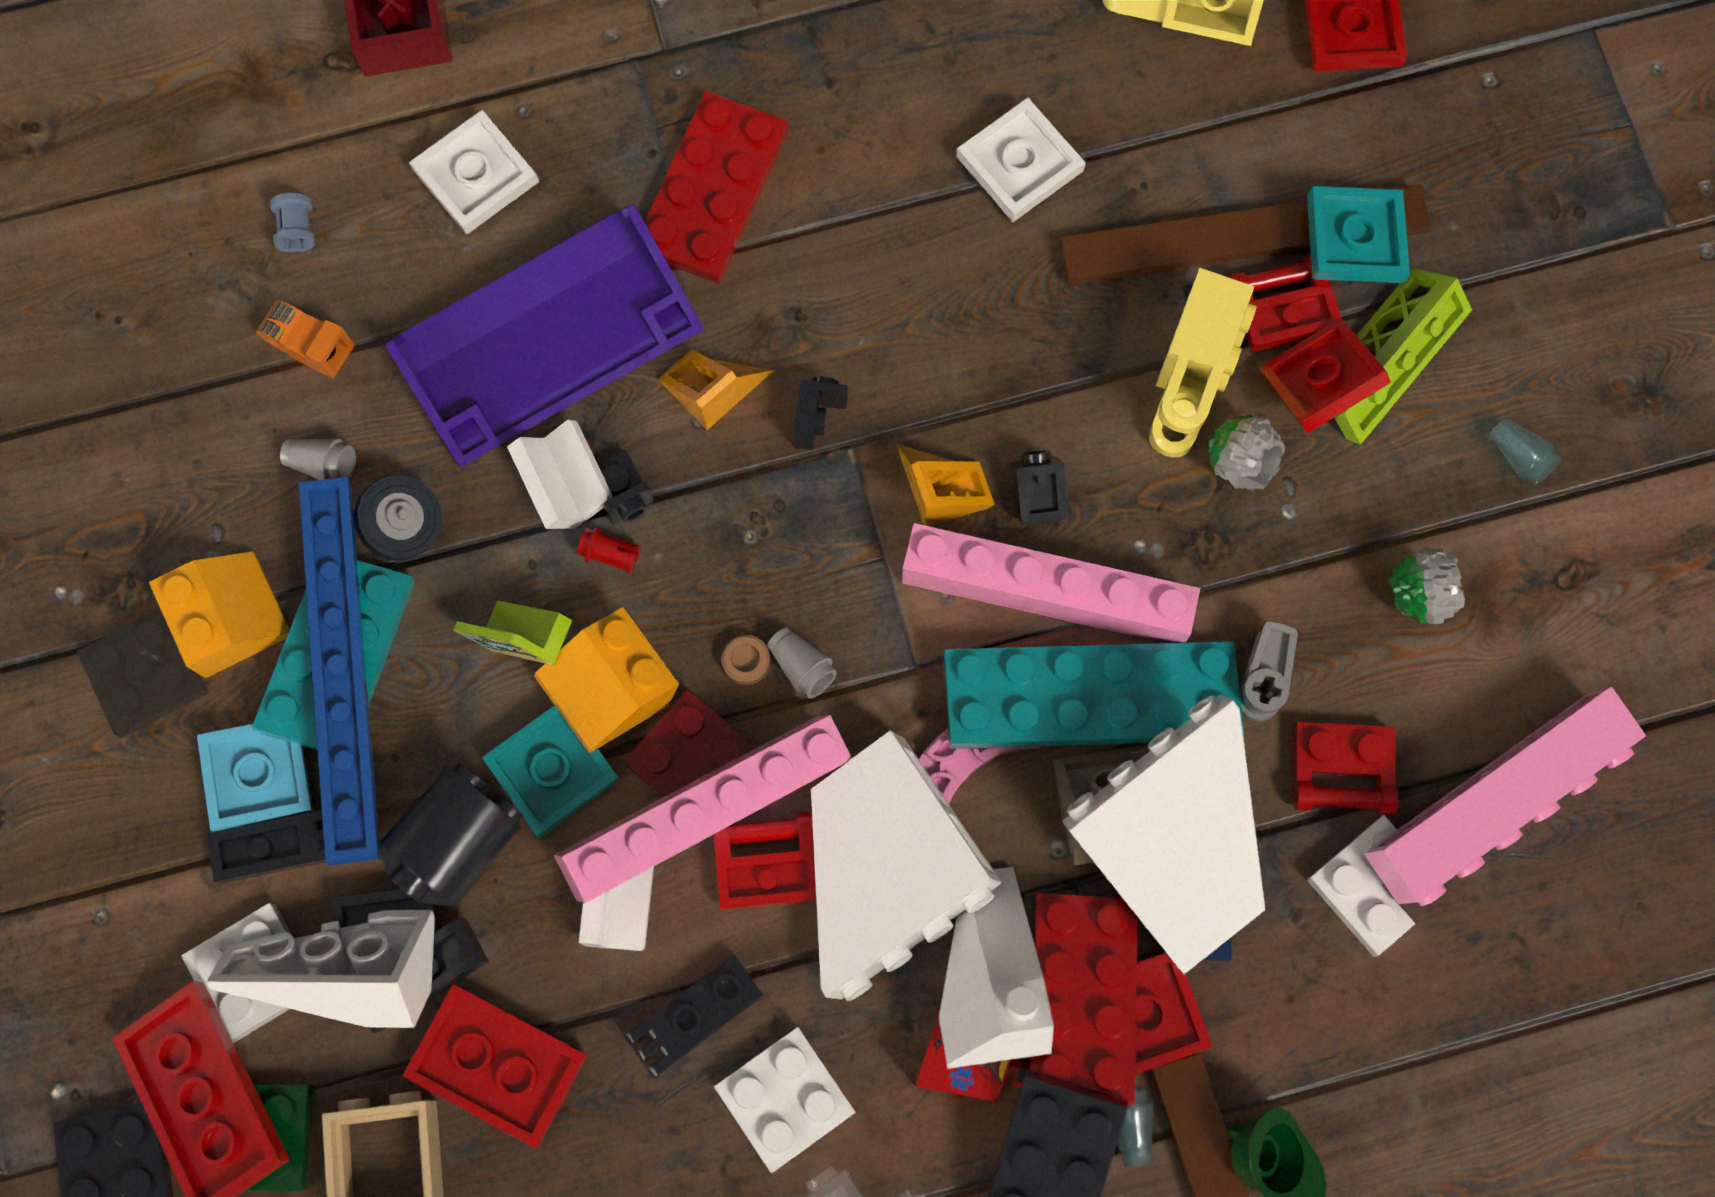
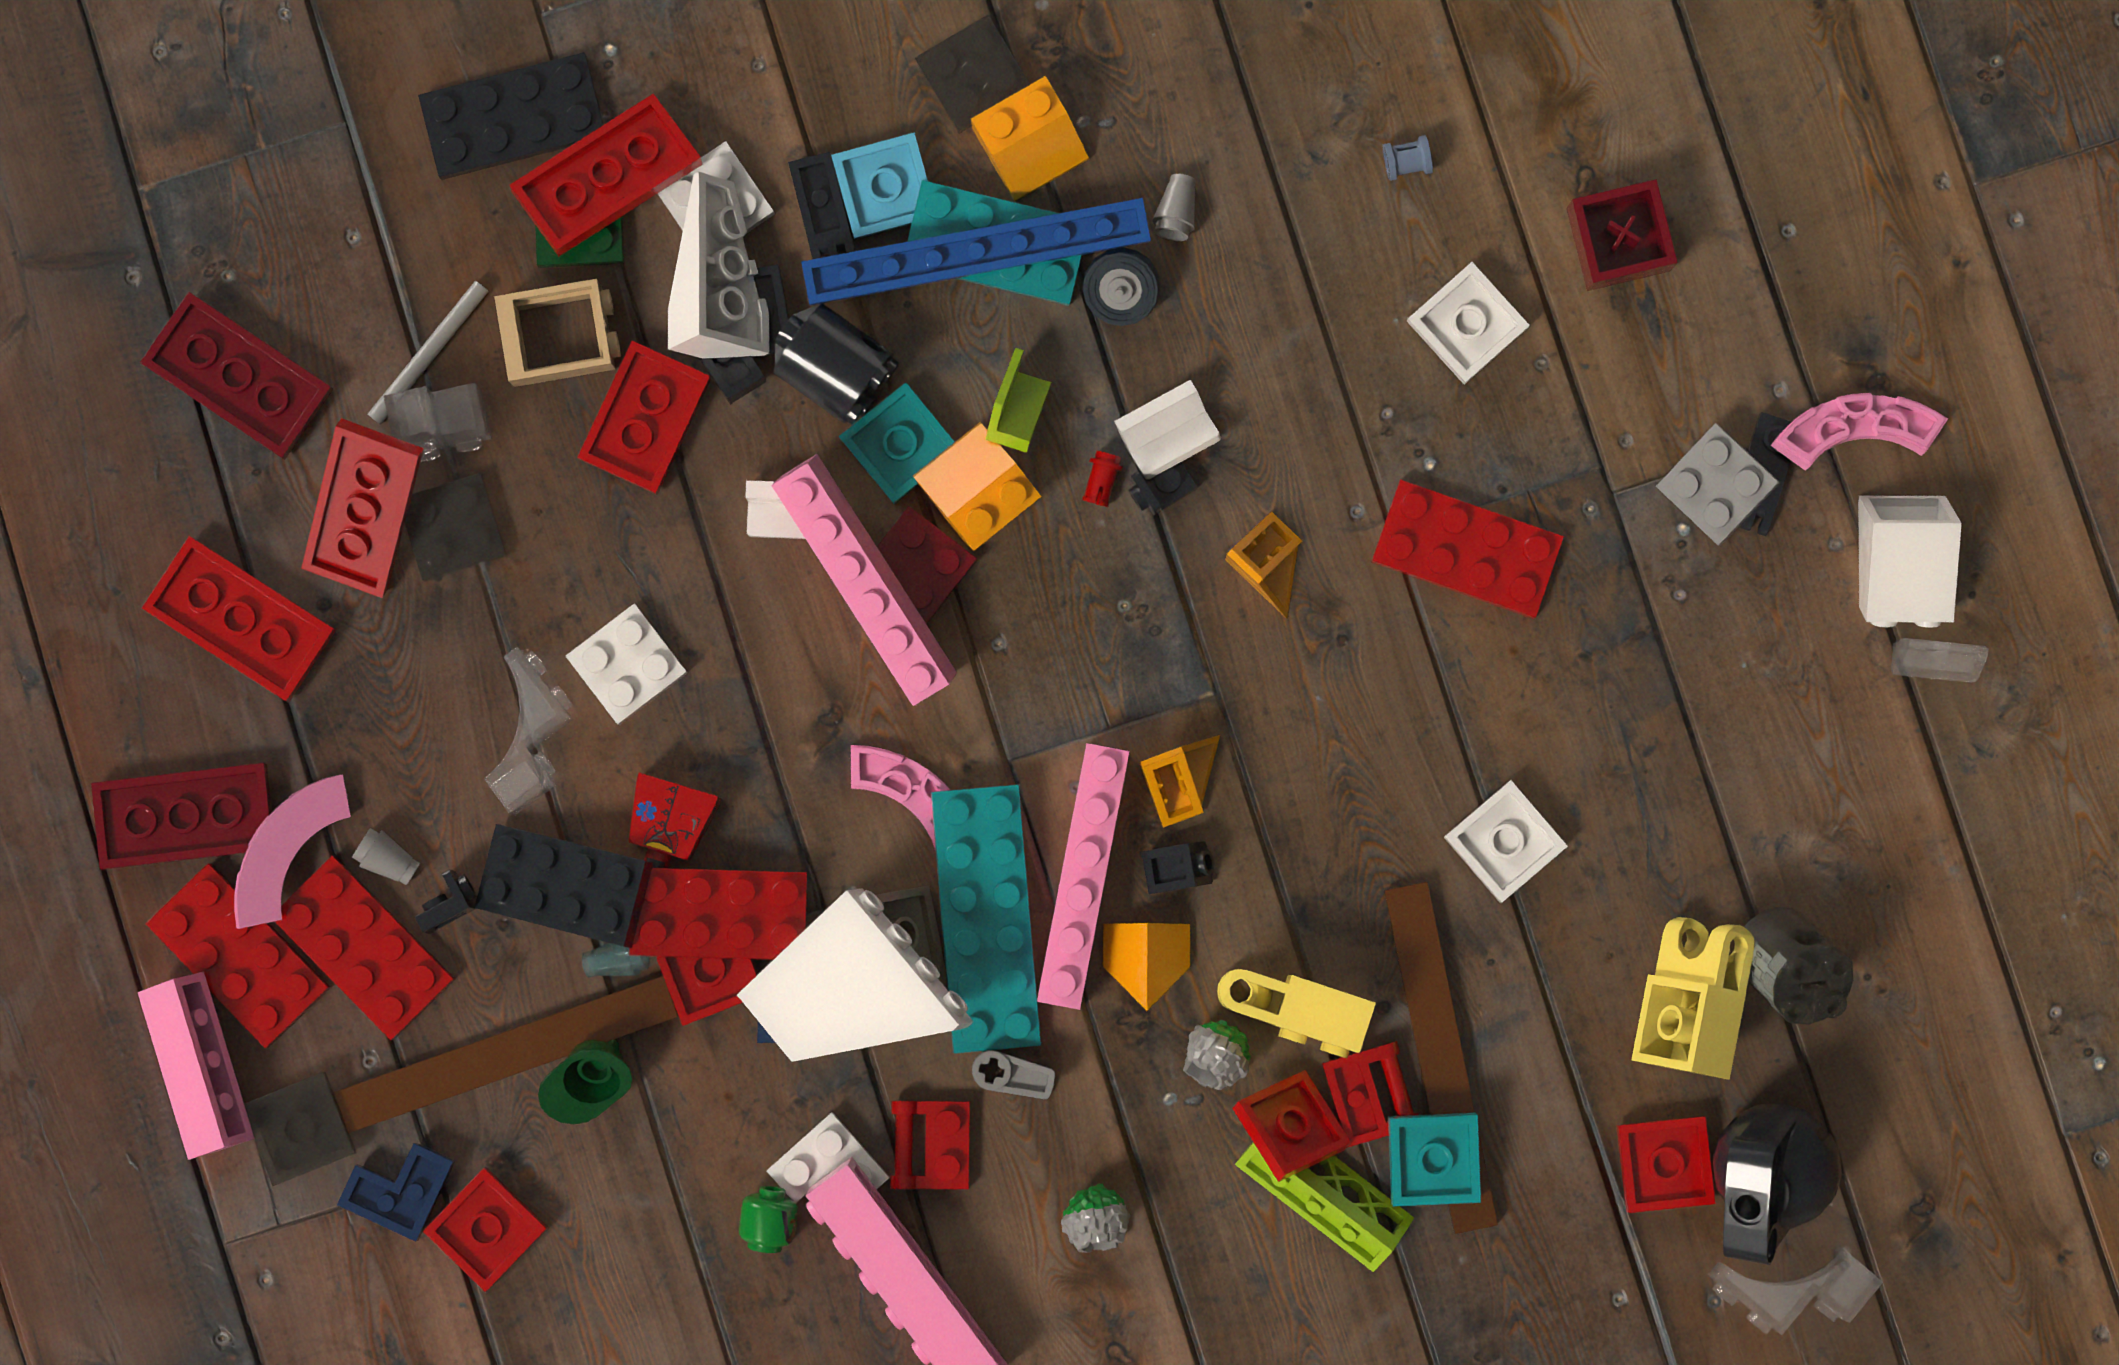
camera: 90 degrees right, 10 degrees up
orange leg [256,300,355,379] -> none
dark purple slope [385,203,704,467] -> none
black hinge [625,955,764,1079] -> none
red plate [714,812,816,911] -> none
medium nougat tile [721,635,771,685] -> none
light grey cone [767,628,837,698] -> none
black bracket [794,376,848,450] -> none
white slope [811,730,1002,1001] -> none
white wedge [939,867,1054,1068] -> none
clear light blue cone [1488,417,1562,486] -> none
none -> green head [738,1186,798,1253]
none -> light orange slope [1103,923,1190,1011]

